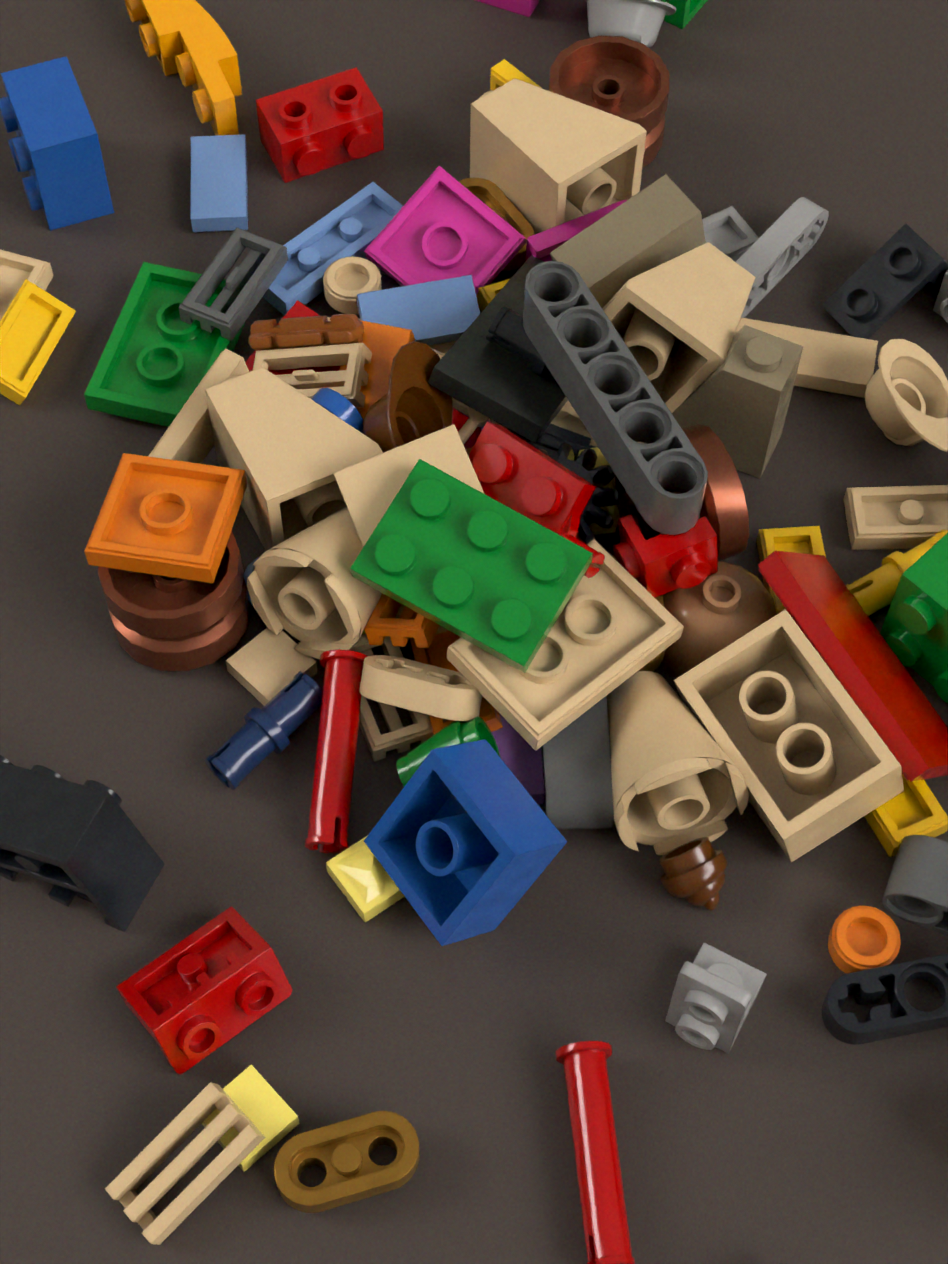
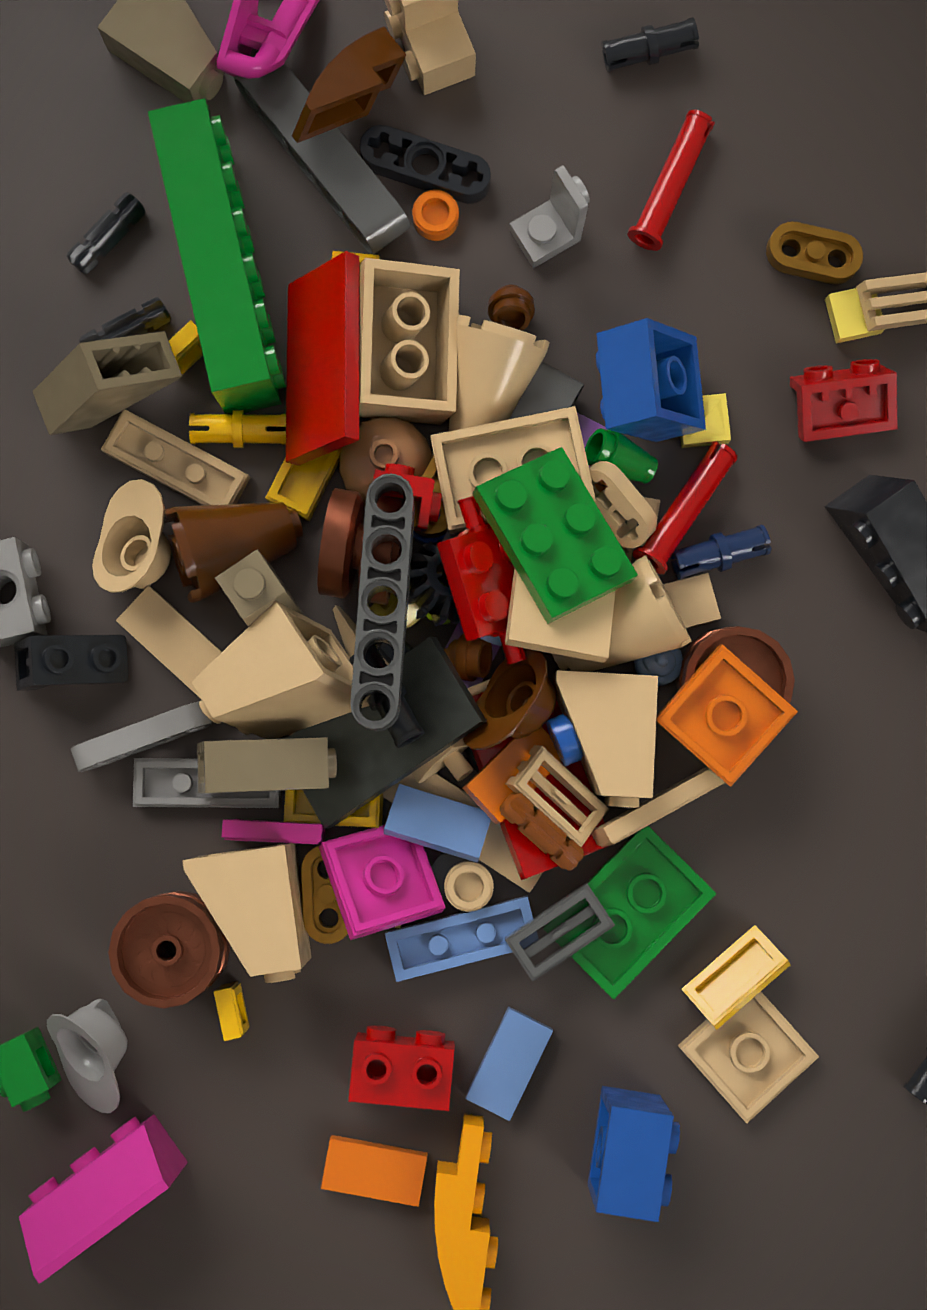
camera: 150 degrees left, 25 degrees up
none -> reddish brown cone [164,502,303,603]
none -> orange tile [321,1135,428,1207]

